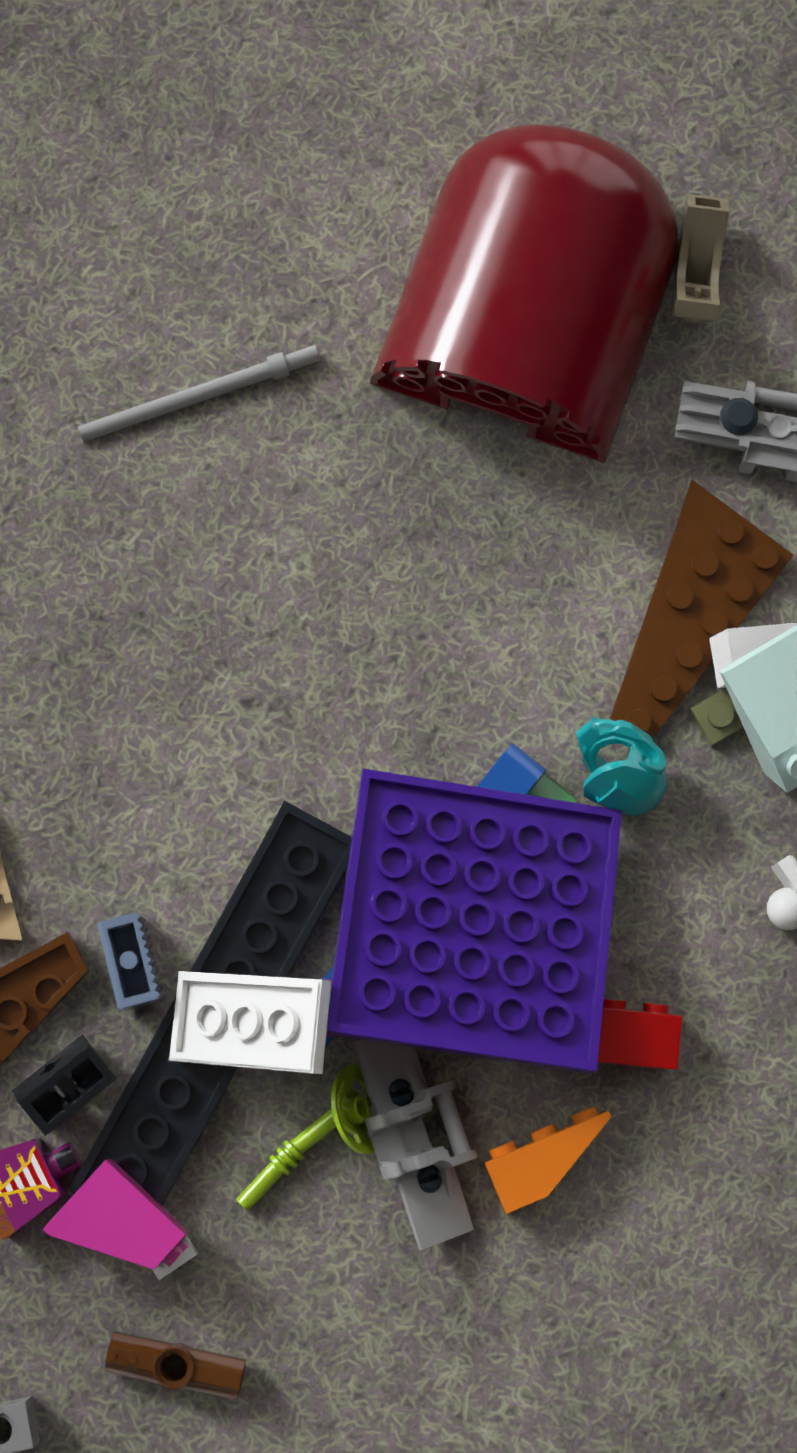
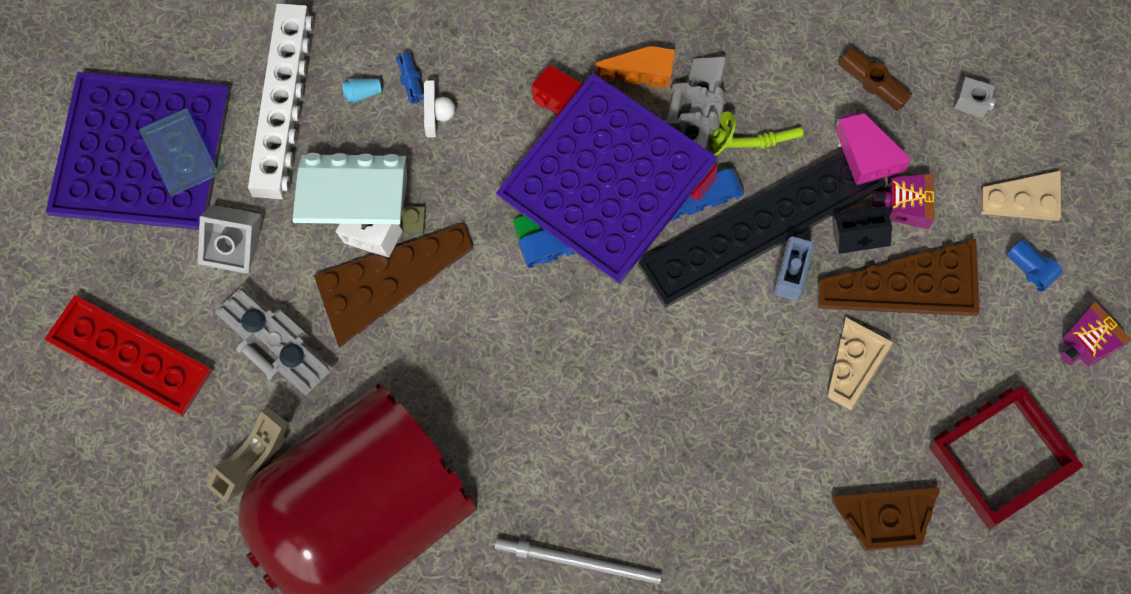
camera: 150 degrees left, 10 degrees down
white tile [169,971,331,1074] -> none
teal helmet [576,717,668,817] -> none

